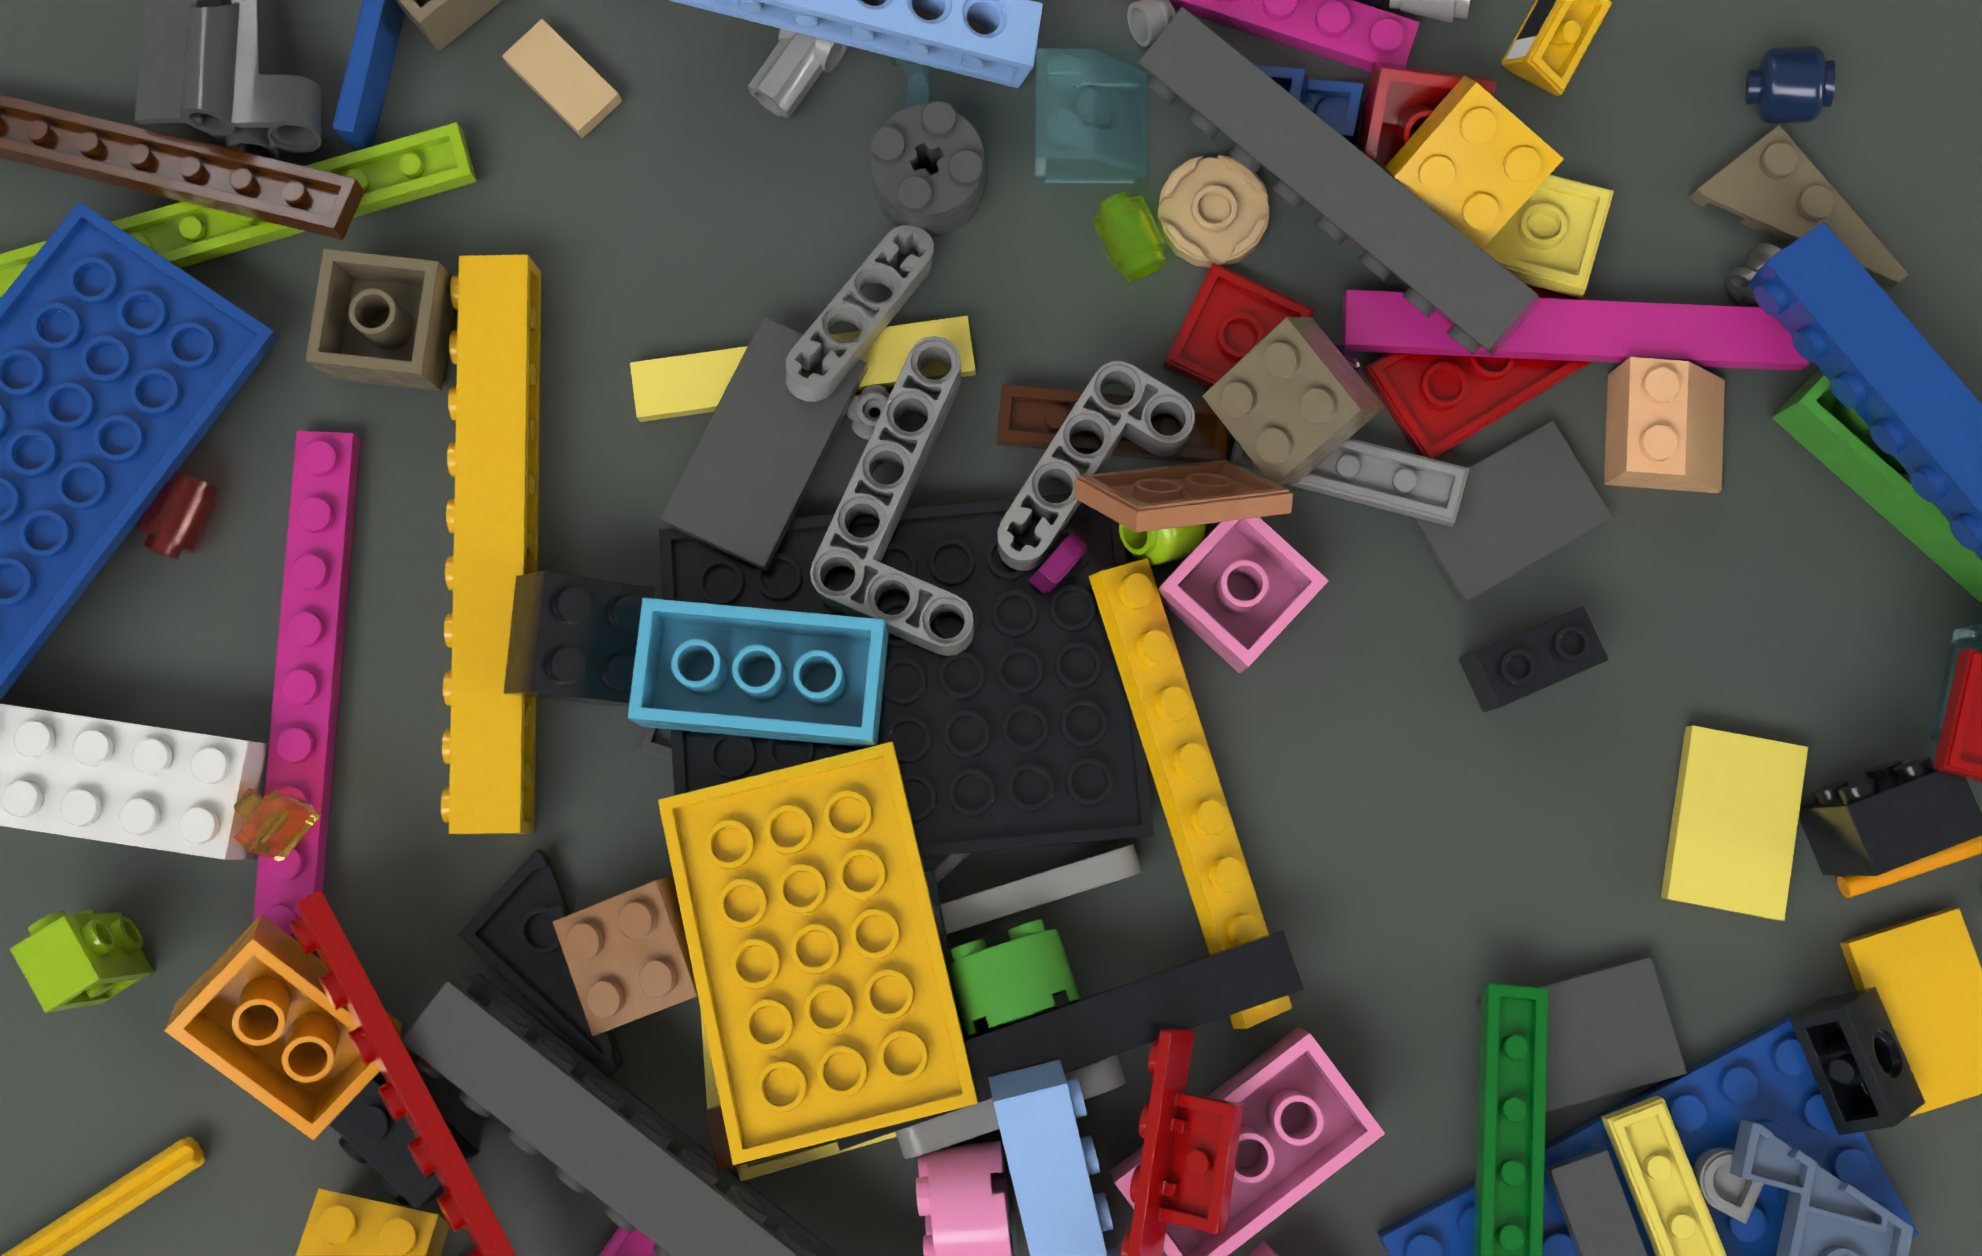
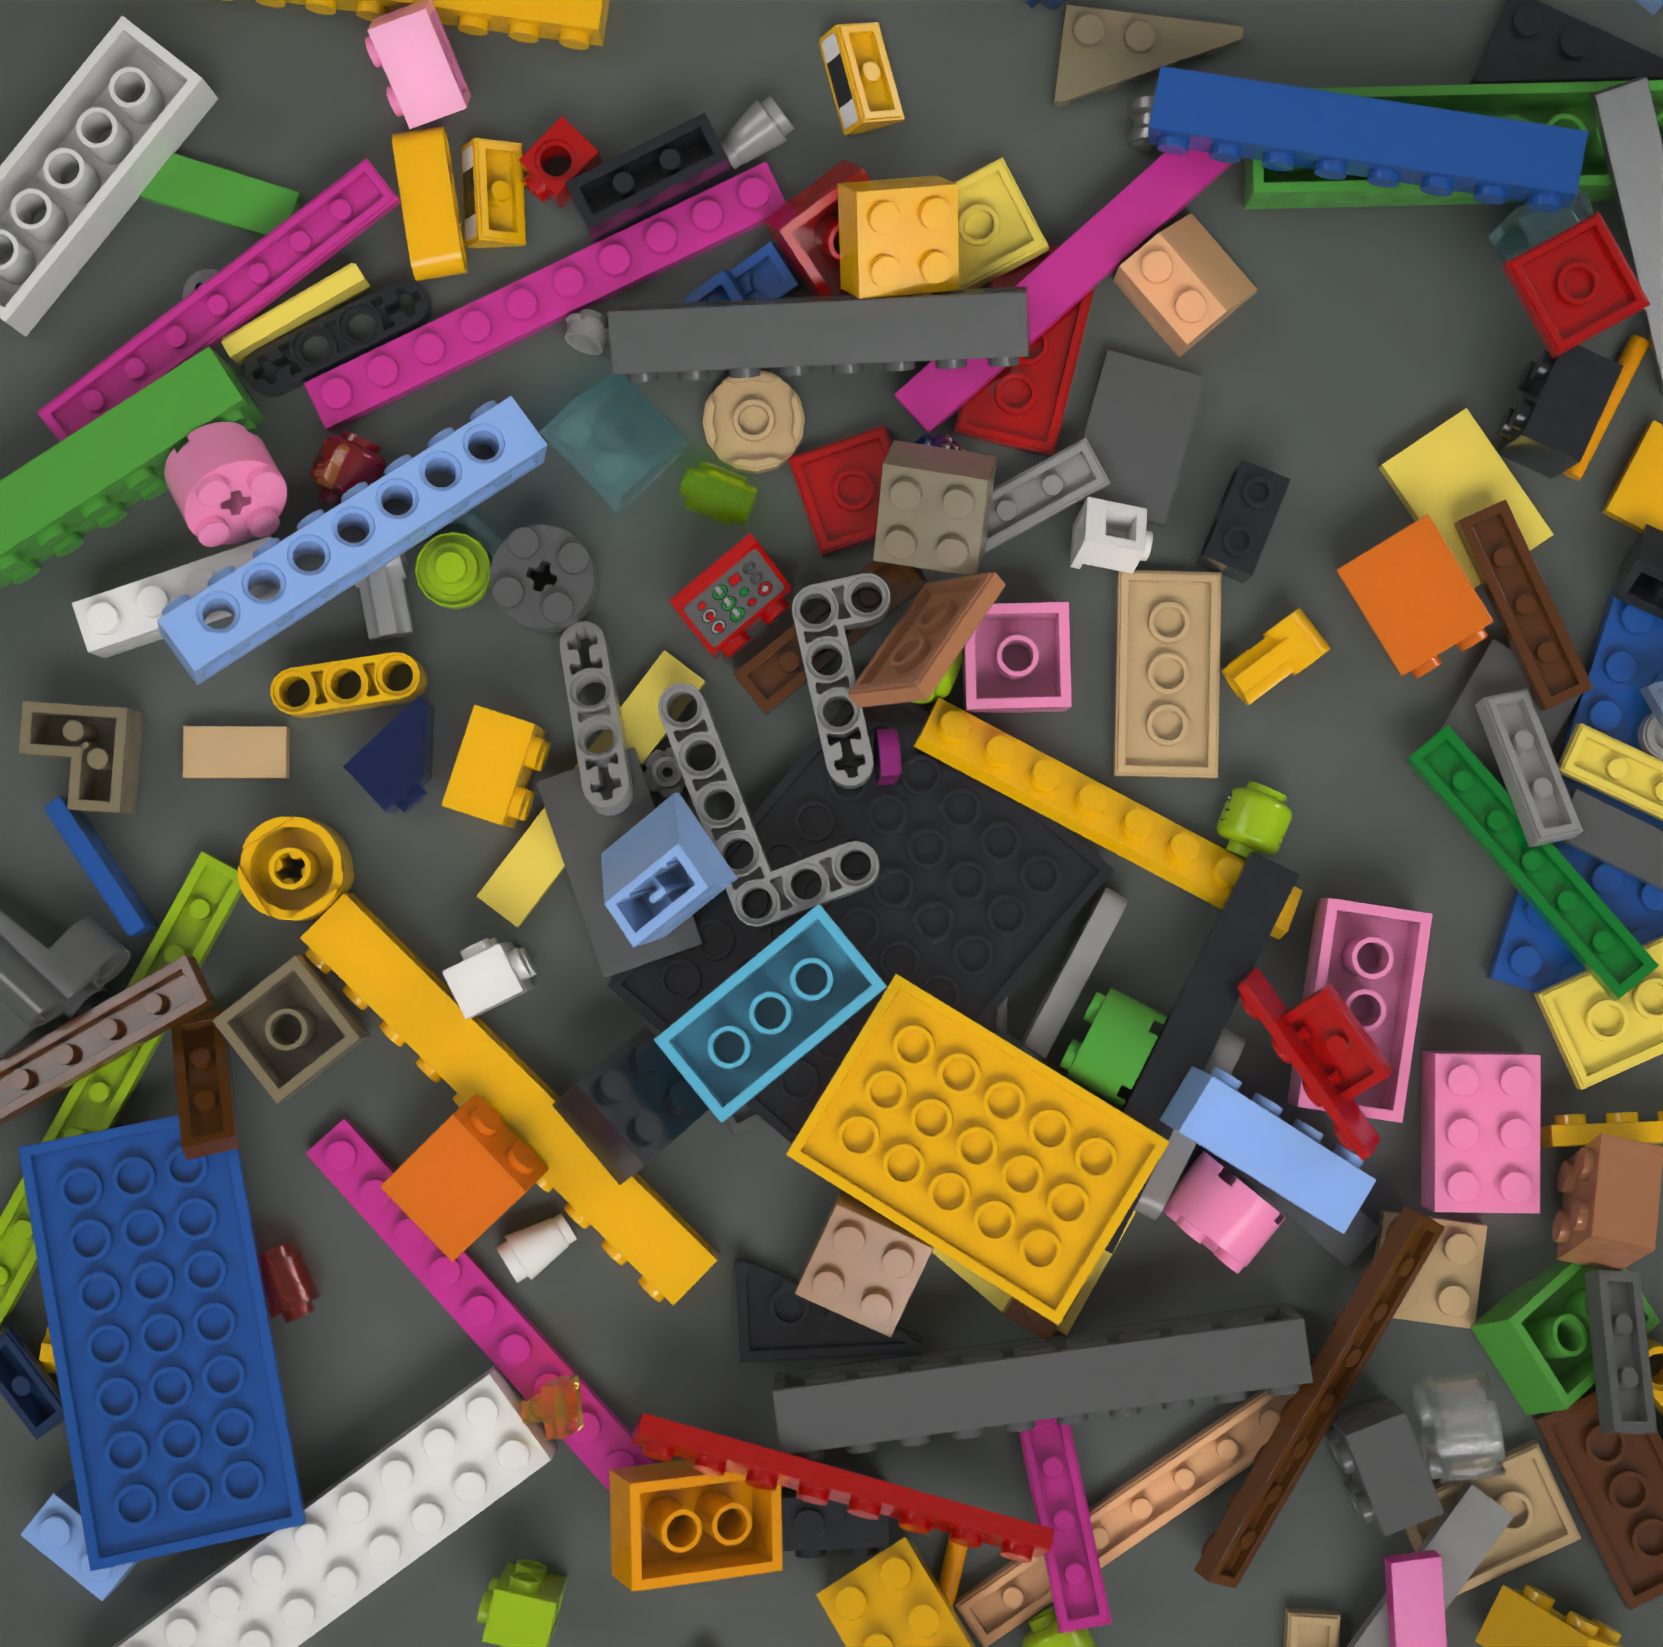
camera: 45 degrees left, 5 degrees up
none -> reddish brown plate [171,1009,240,1160]
none -> yellow brick [237,816,354,921]
none -> yellow beam [270,652,428,718]
none -> clear blue slope [343,696,435,814]
none -> orange brick [380,1093,549,1262]
none -> lime plate [415,532,491,610]
none -> yellow brick [441,704,551,829]
none -> white brick [442,938,537,1019]
none -> white cone [496,1213,577,1283]
none -> light blue slope [601,792,737,947]
none -> slope [669,533,793,660]
none -> white brick [1070,497,1153,574]
none -> tan tile [1113,570,1222,779]
none -> lime head [1216,781,1292,859]
none -> yellow piece [1221,607,1331,706]
none -> orange brick [1336,514,1494,679]
none -> reddish brown plate [1454,499,1593,711]
none -> light grey tile [1475,688,1583,848]

